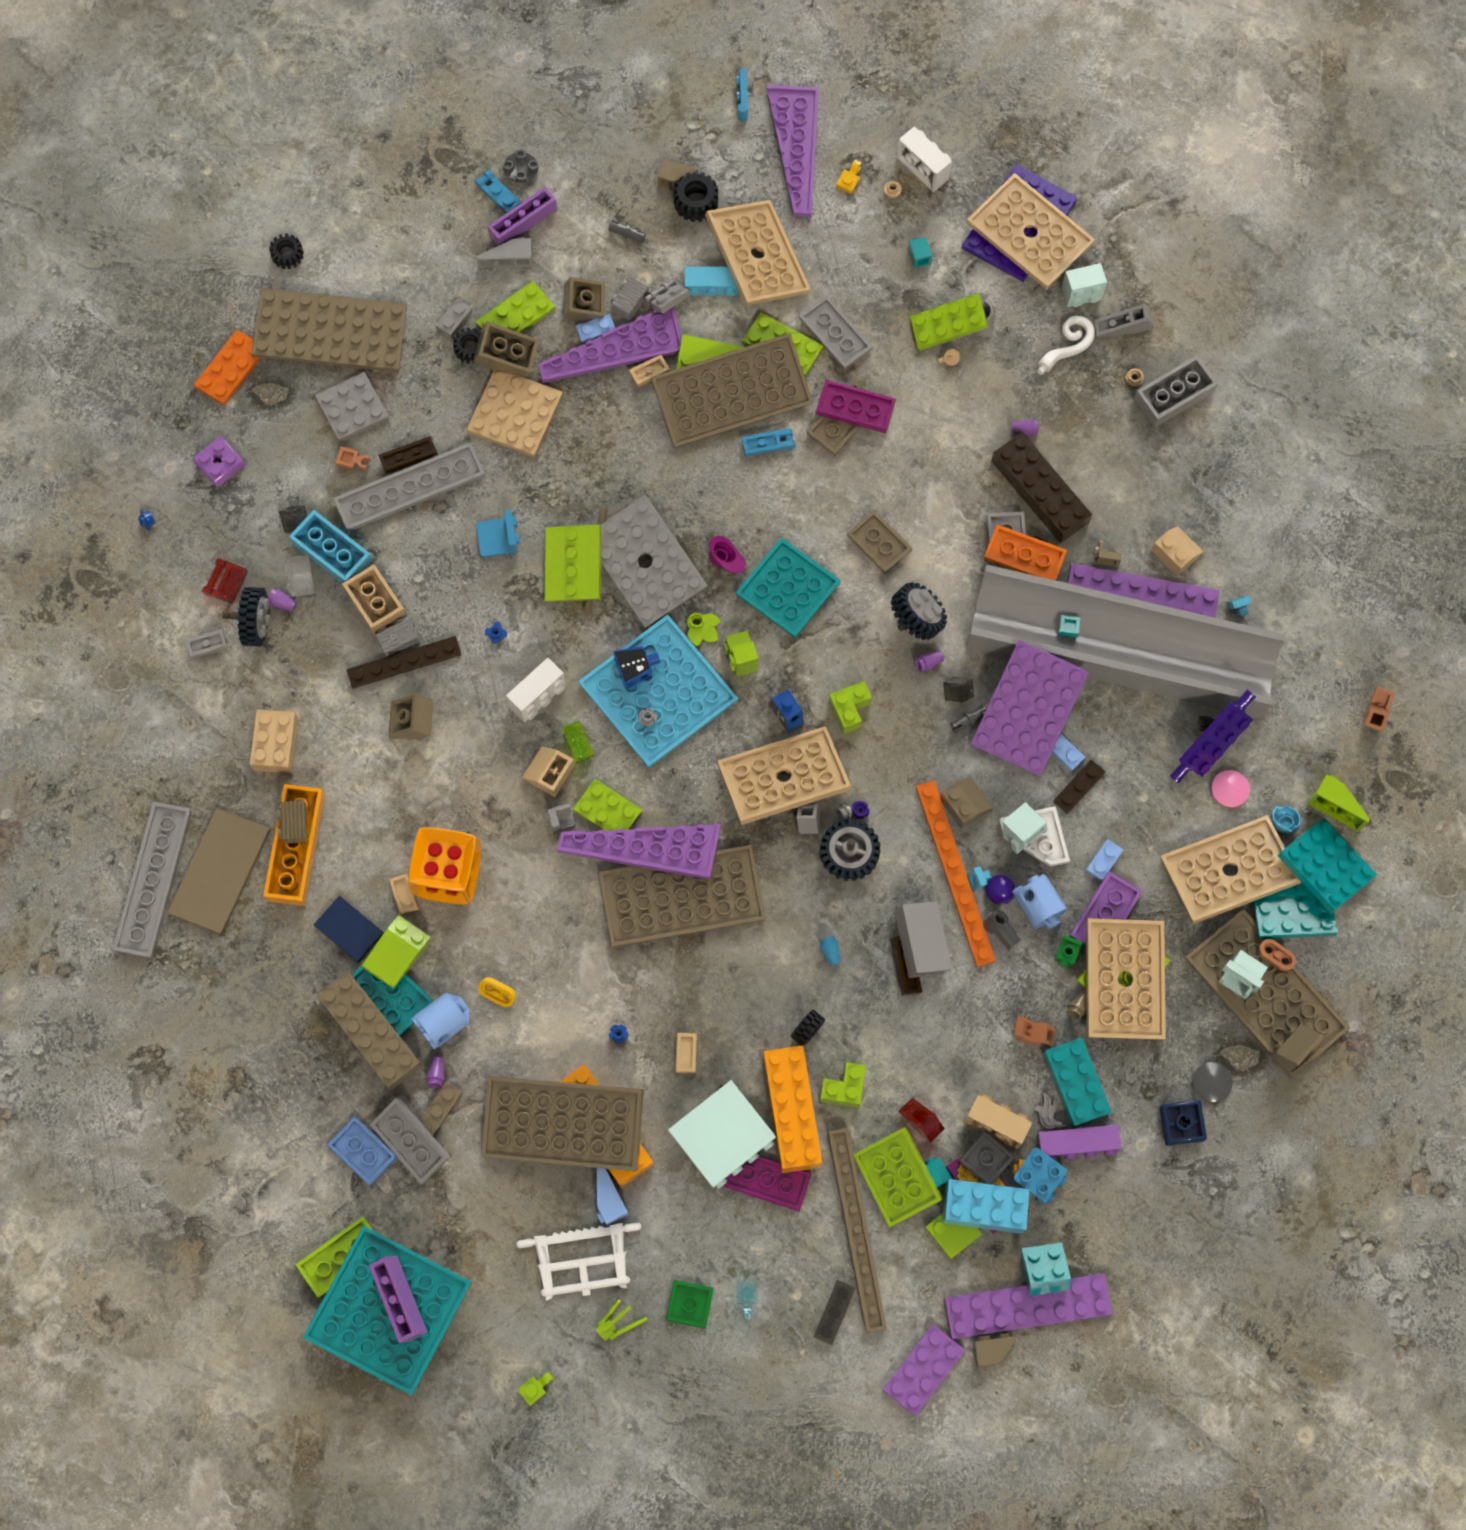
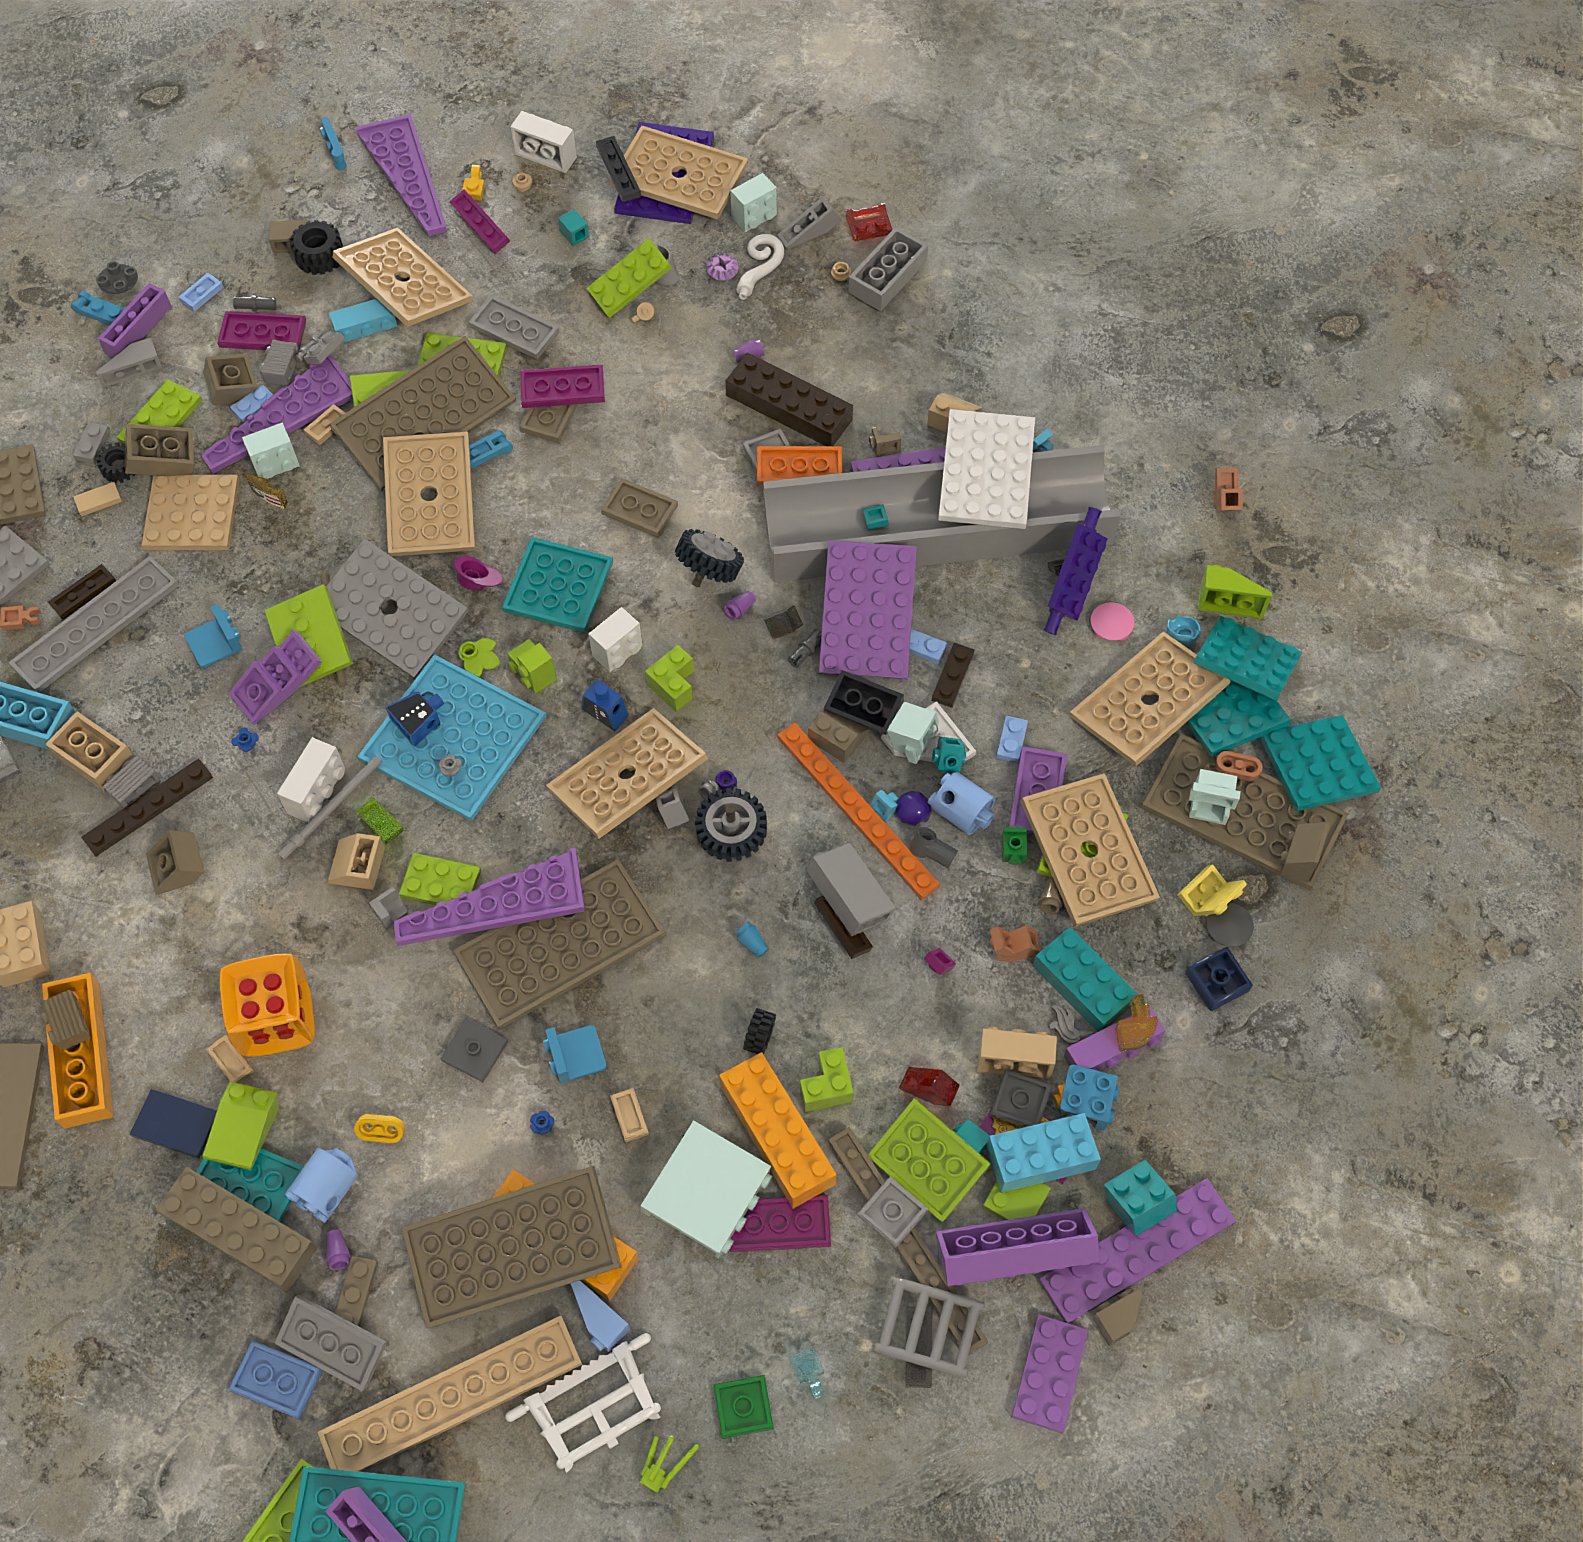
camera: 20 degrees left, 10 degrees down
none -> tan tile [73,482,122,517]
none -> light blue plate [179,273,224,312]
none -> magenta tile [217,311,306,350]
none -> medium lavender slope [229,631,323,724]
none -> light aqua brick [242,423,300,481]
none -> clear yellow slope [246,474,288,509]
none -> light grey bar [278,755,383,860]
none -> tan plate [317,1316,582,1472]
none -> tan plate [383,432,476,556]
none -> dark grey plate [440,1018,508,1083]
none -> magenta plate [450,189,510,254]
none -> dark azure bracket [543,1025,607,1084]
none -> white brick [589,607,642,672]
none -> black plate [596,136,641,202]
none -> lavender gear [707,253,738,280]
none -> black slope [823,670,904,735]
none -> clear red plate [846,202,892,242]
none -> light grey tile [857,1176,929,1249]
none -> light grey bar [874,1277,985,1378]
none -> magenta plate [924,948,956,975]
none -> teal brick [932,736,966,774]
none -> medium lavender brick [936,1208,1100,1286]
none -> white plate [938,409,1035,529]
none -> clear yellow brick [1115,994,1158,1052]
none -> light yellow bracket [1177,864,1247,916]
none -> teal plate [1259,715,1381,811]

